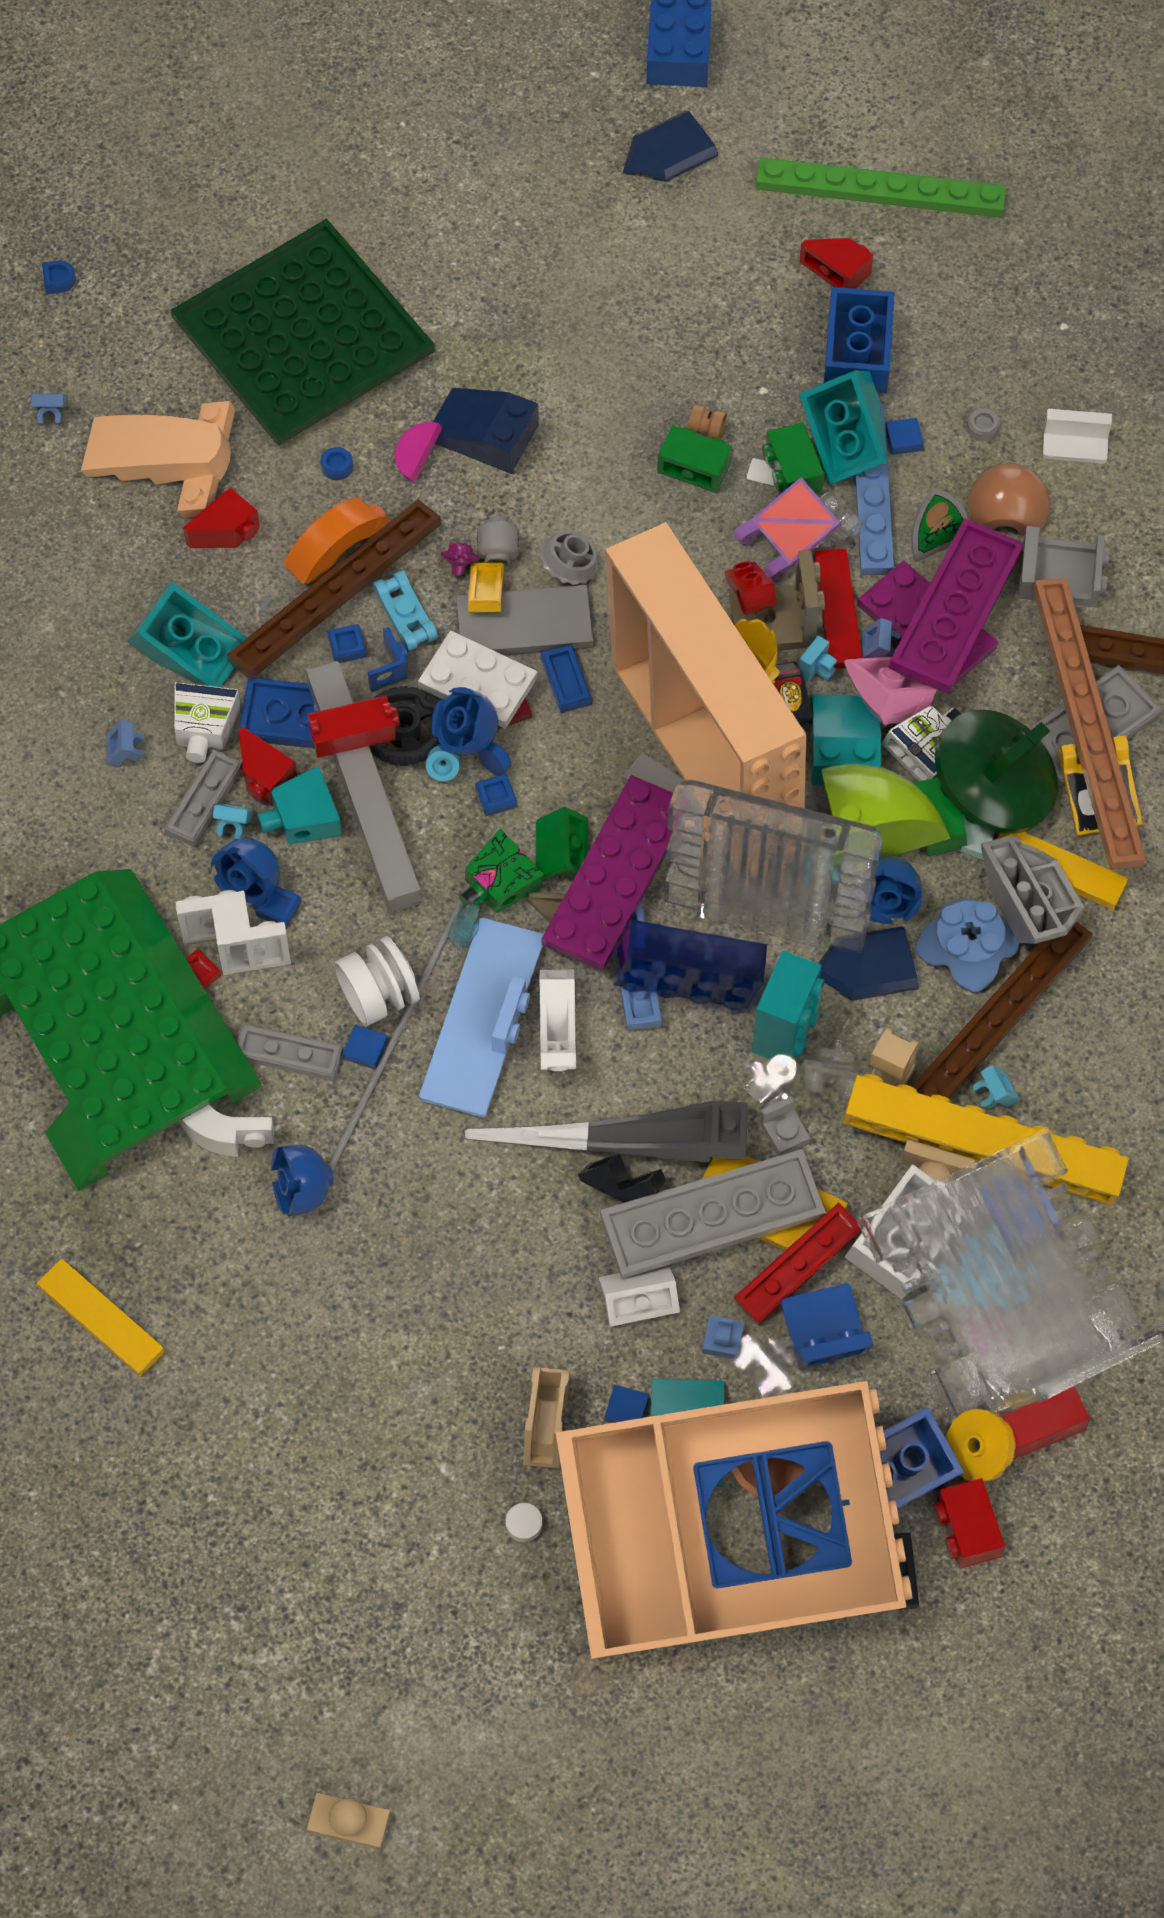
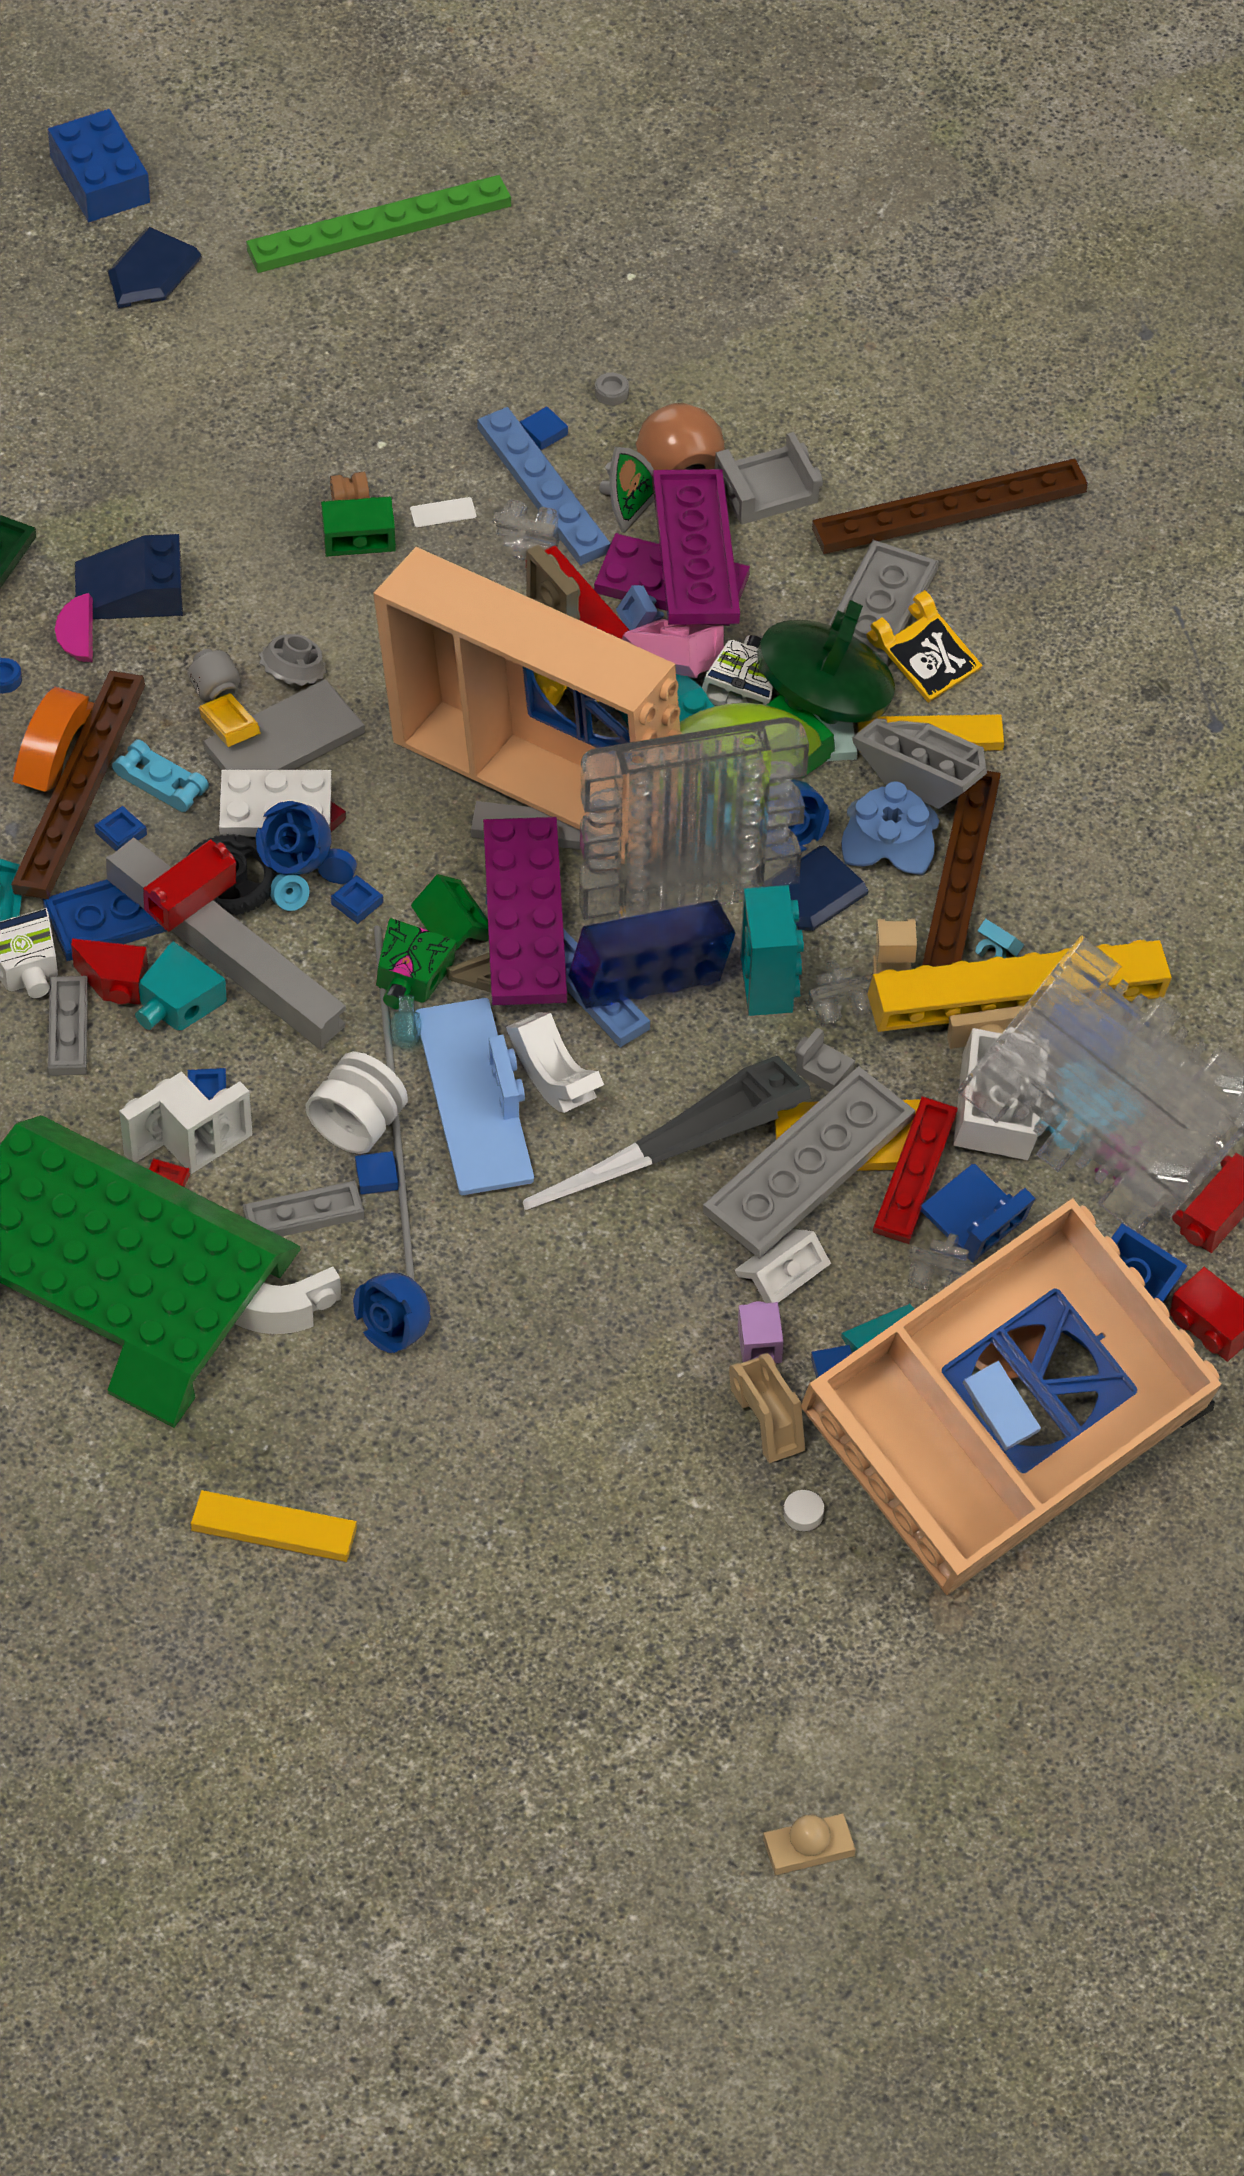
camera: 30 degrees left, 10 degrees down
blue cylinder [211,838,280,907] -> none
medium azure tile [212,803,254,839] -> none
blue bracket [367,627,408,692] -> none
magenta plant [440,542,479,576] -> none
blue tile [540,644,592,713] -> none
black slope [578,1153,667,1203] -> none
medium blue tile [702,1315,744,1360] -> none
flag [734,478,842,582] -> none
clear hips [744,1054,798,1107] -> none
green brick [762,422,824,493] -> none
red slope [799,238,874,289] -> none
teal slope [799,370,888,485] -> none
blue brick [824,287,895,393] -> none
yellow plate [946,1409,1016,1482] -> none
nougat plate [1032,578,1146,870] -> none
white panel [1042,409,1112,464] -> none
none -> lavender brick [738,1301,783,1363]
none -> light blue tile [963,1360,1041,1451]

